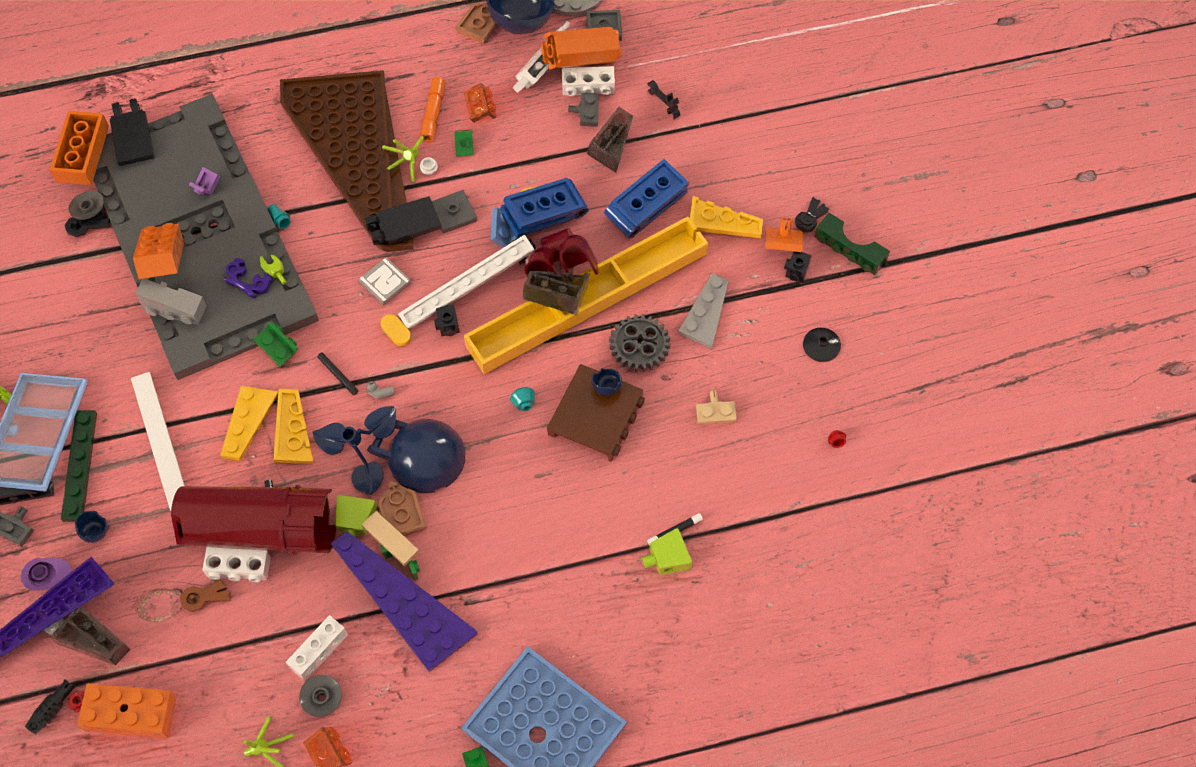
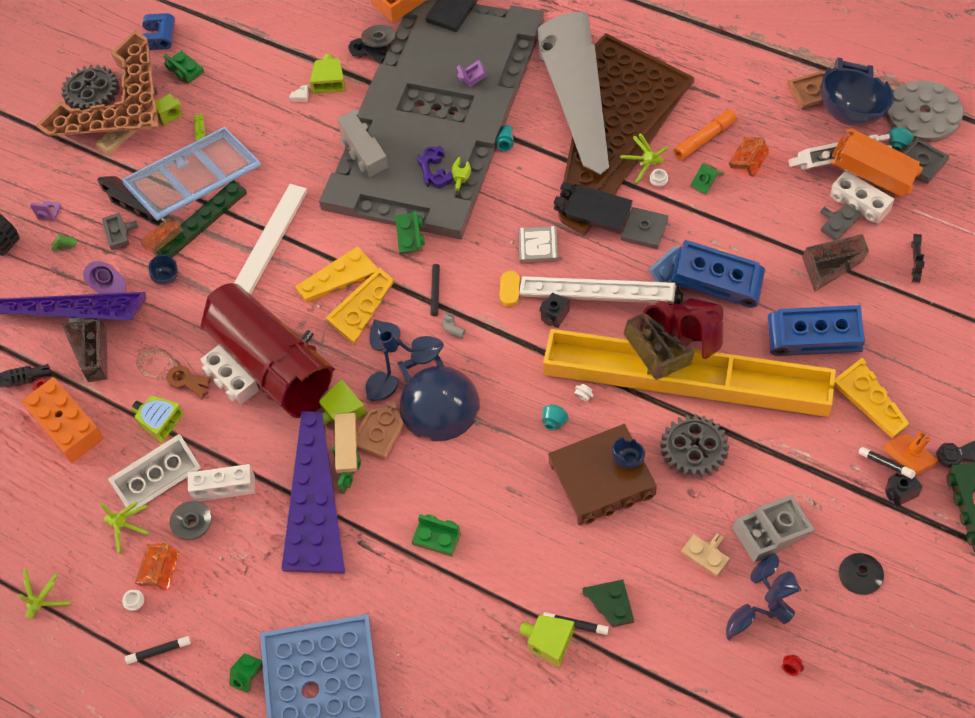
camera: 50 degrees right, 5 degrees down
orange brick [133,223,184,279] -> none
light grey wing [678,273,729,350] -> none
none -> white slope [108,434,201,511]
none -> torso [132,396,184,443]
none -> clear orange bracket [141,216,183,253]
none -> white tile [289,85,310,102]
none -> lime torso [310,54,346,94]
none -> green bracket [412,514,461,557]
none -> light grey panel [537,12,609,175]
none -> white plate [574,384,594,402]
none -> dark green wing [582,579,634,627]
none -> dark blue plant [726,553,801,641]
none -> light grey slope [731,495,815,563]
none -> black bar [859,447,916,479]
none -> teal cone [888,127,914,151]

